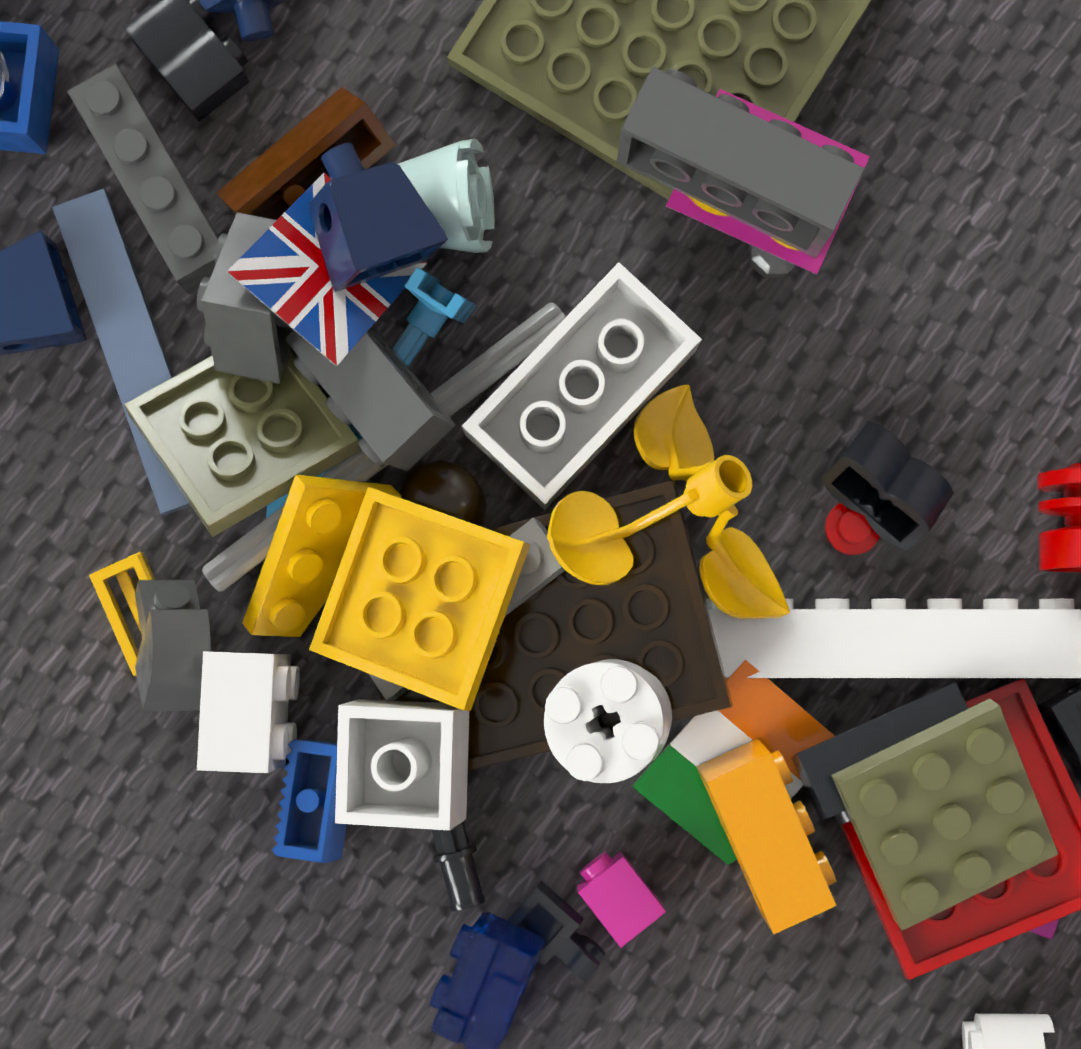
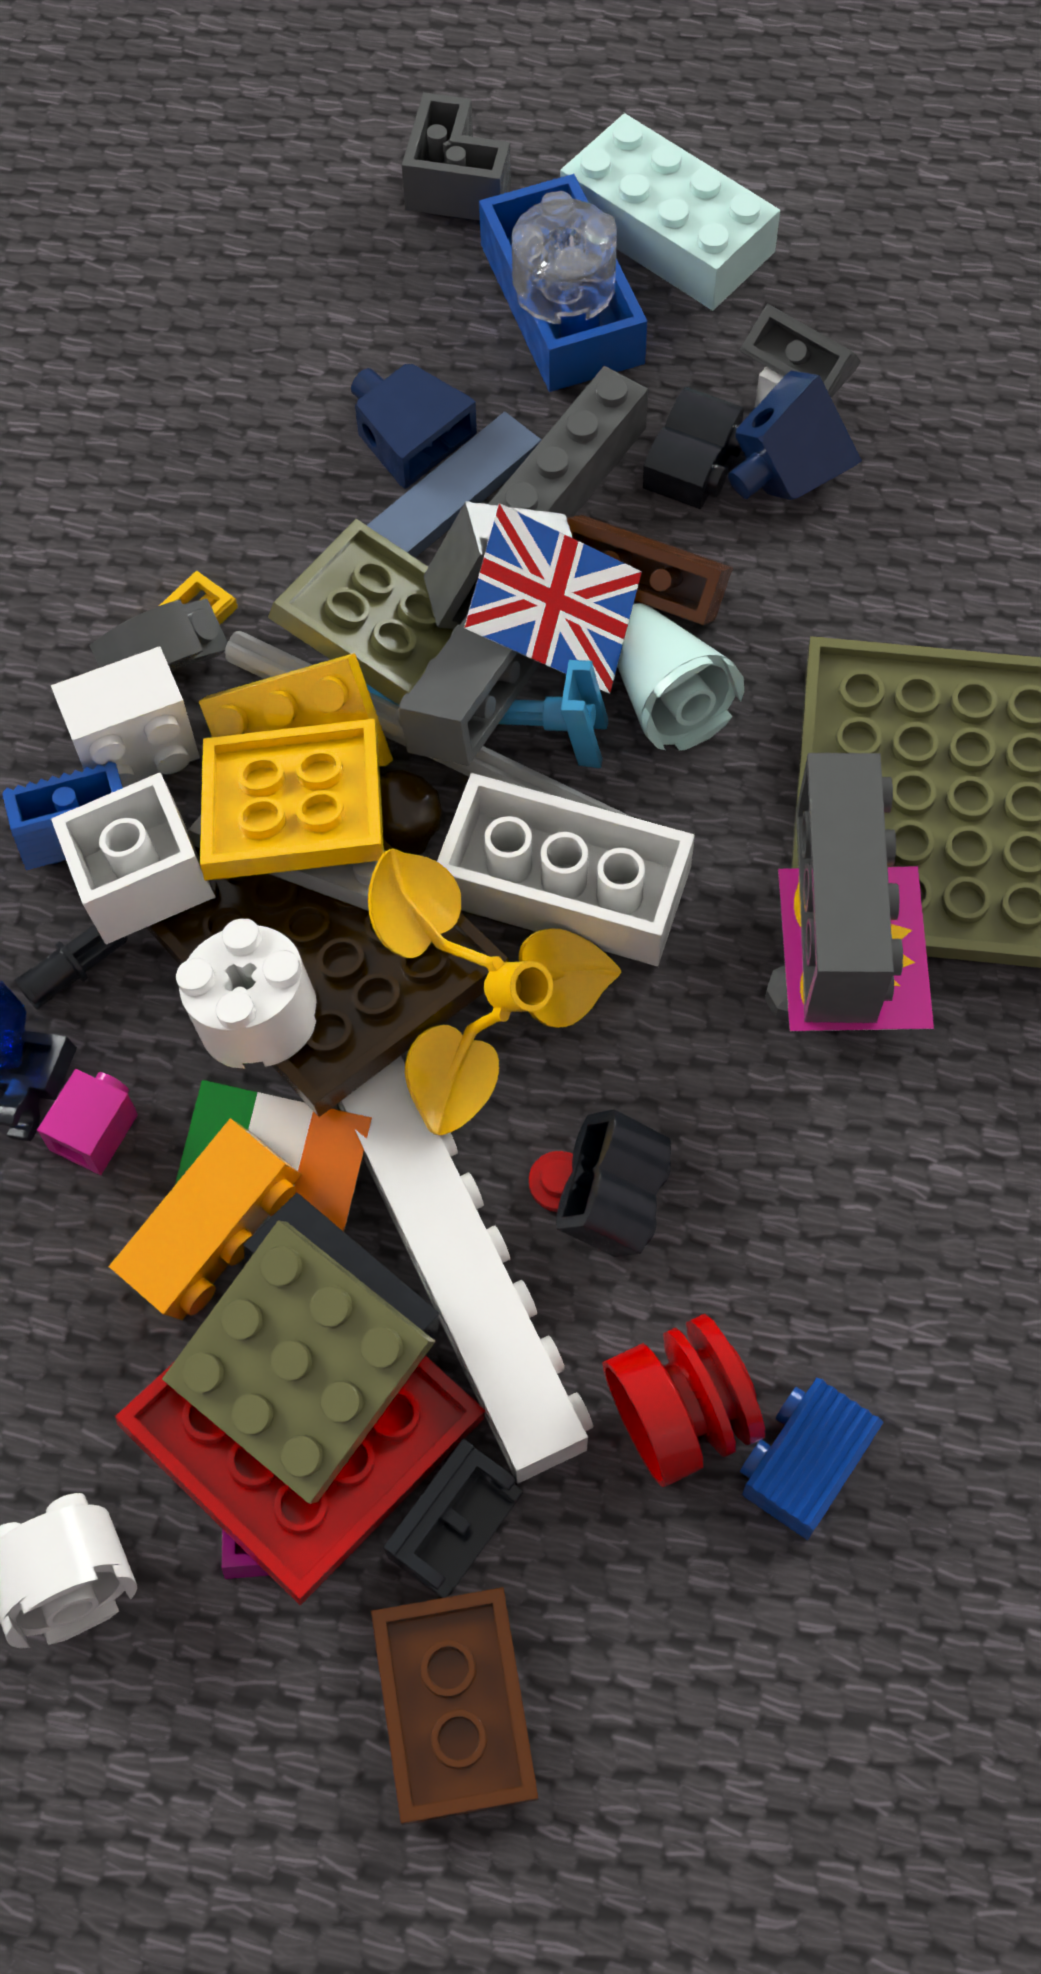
camera: 65 degrees right, 20 degrees down
dark blue torso [309,143,448,292] -> none

